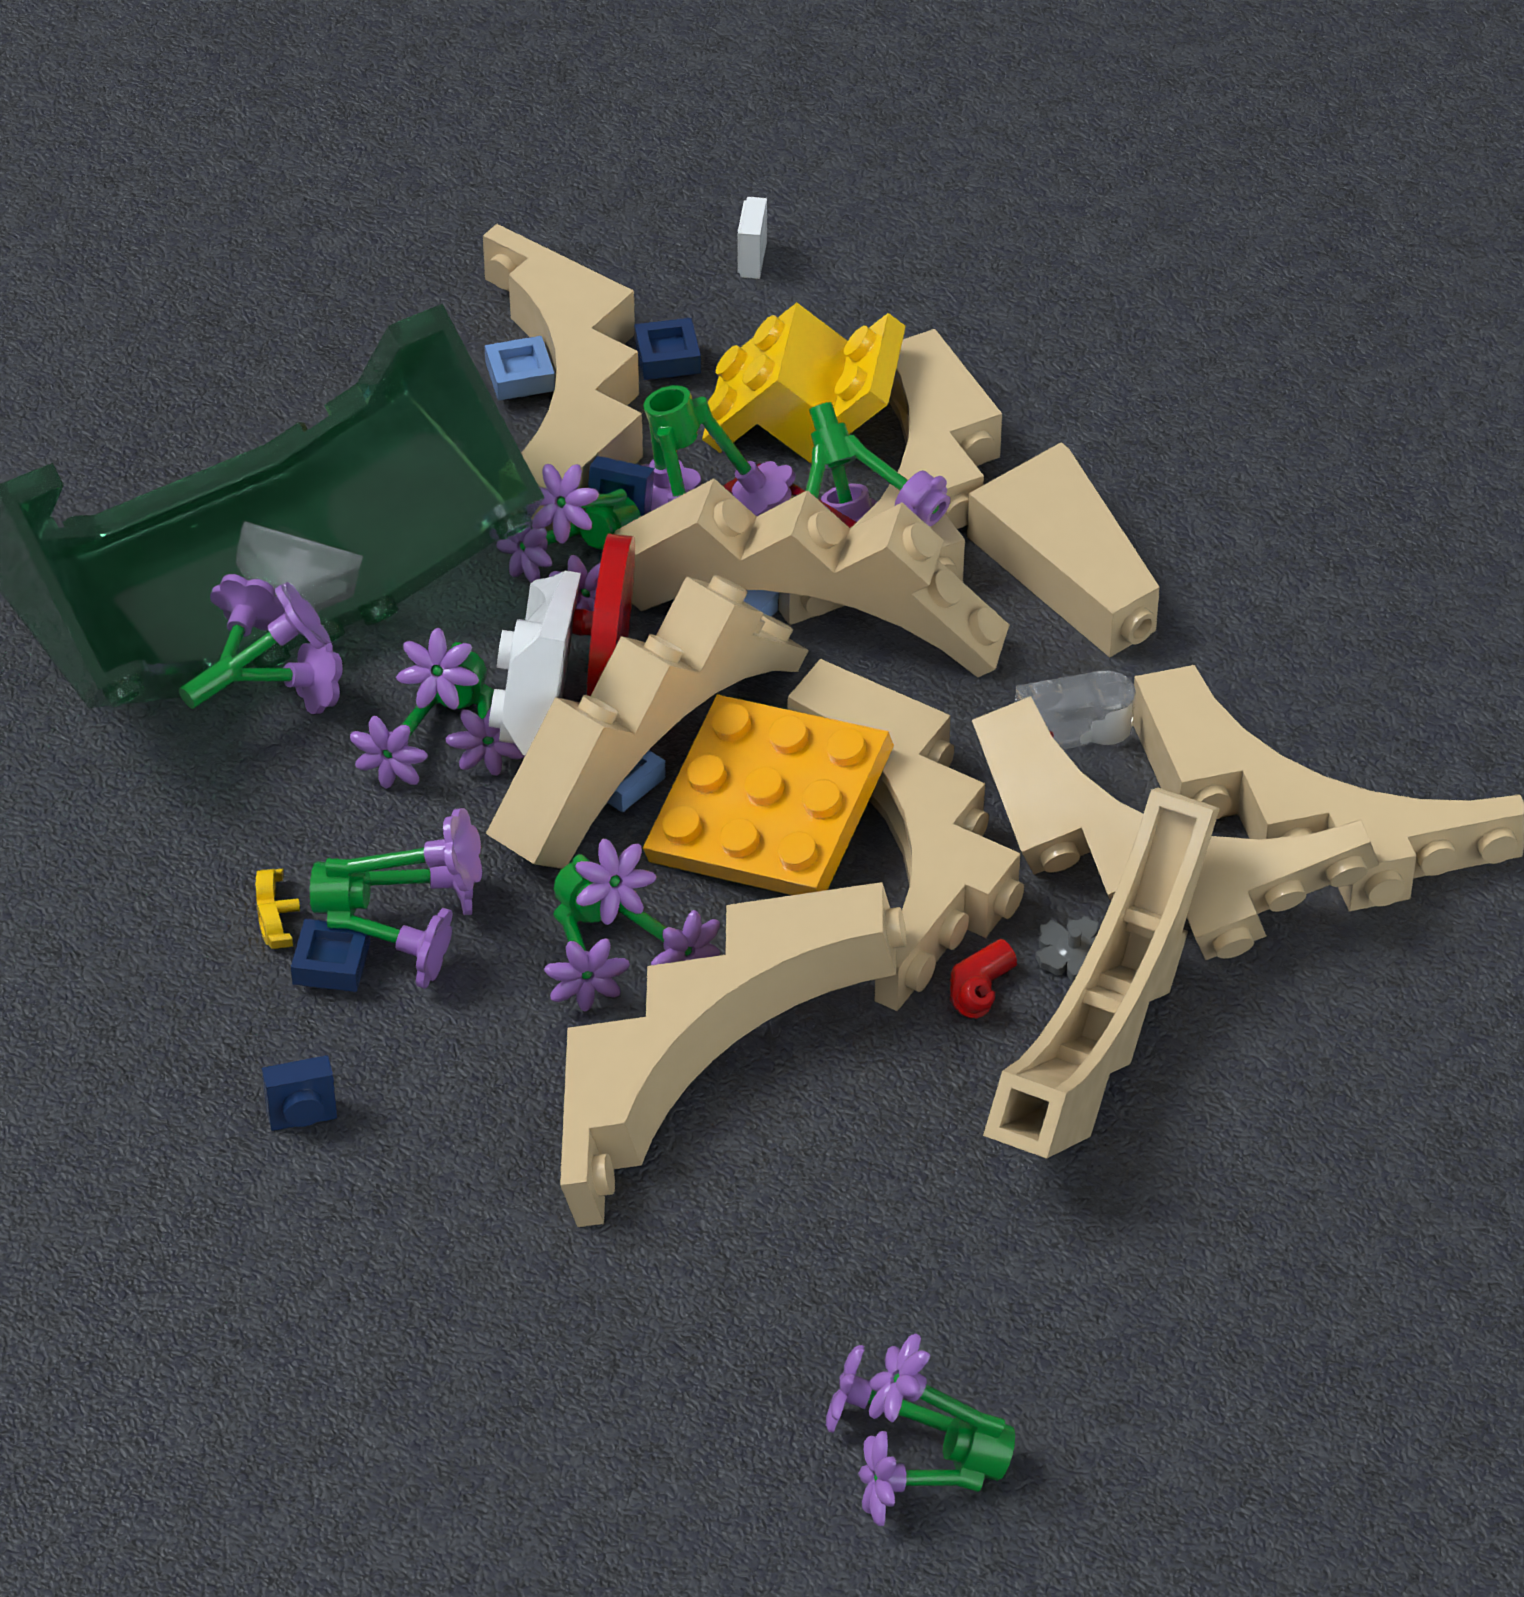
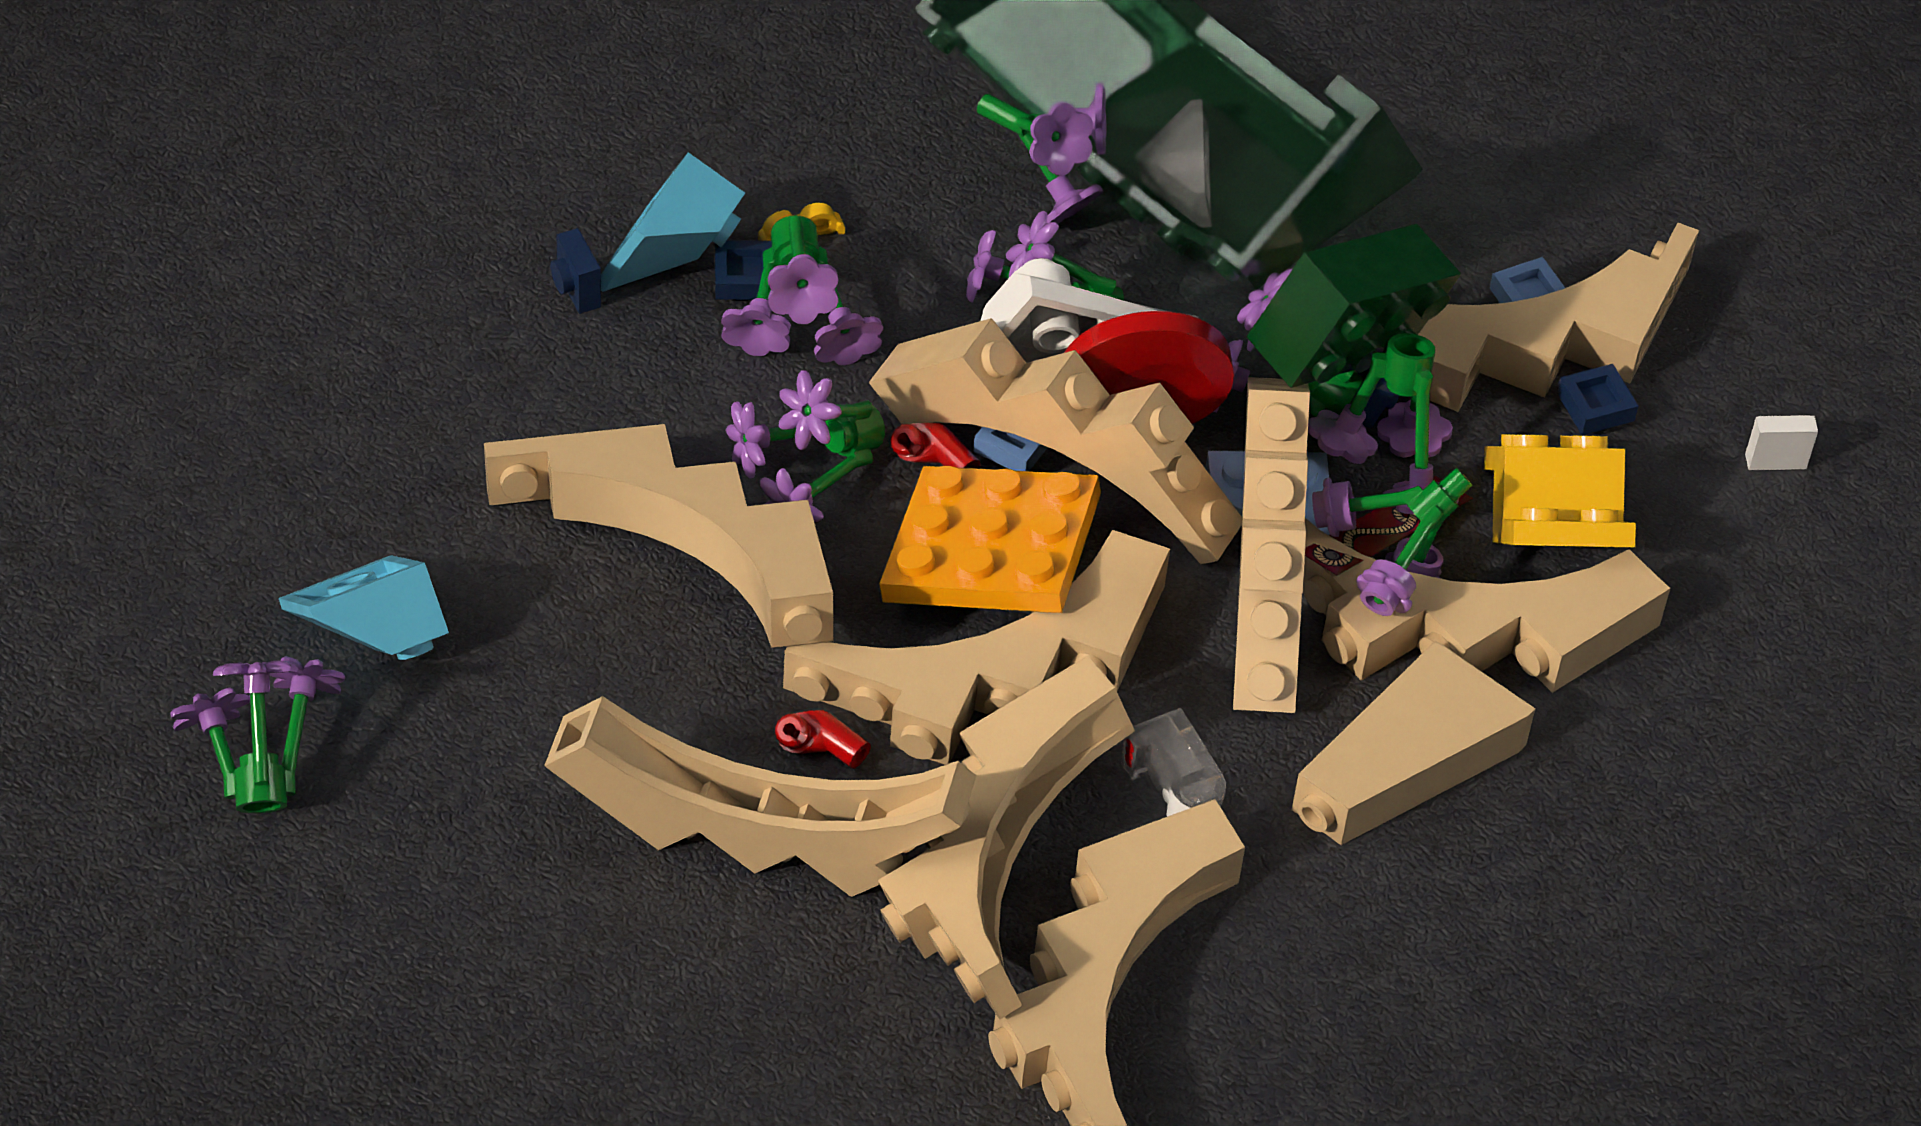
camera: 75 degrees right, 5 degrees up
none -> medium azure slope [278,555,449,660]
none -> medium azure slope [601,152,745,292]
none -> red arm [890,423,980,469]
none -> dark green brick [1246,224,1462,388]

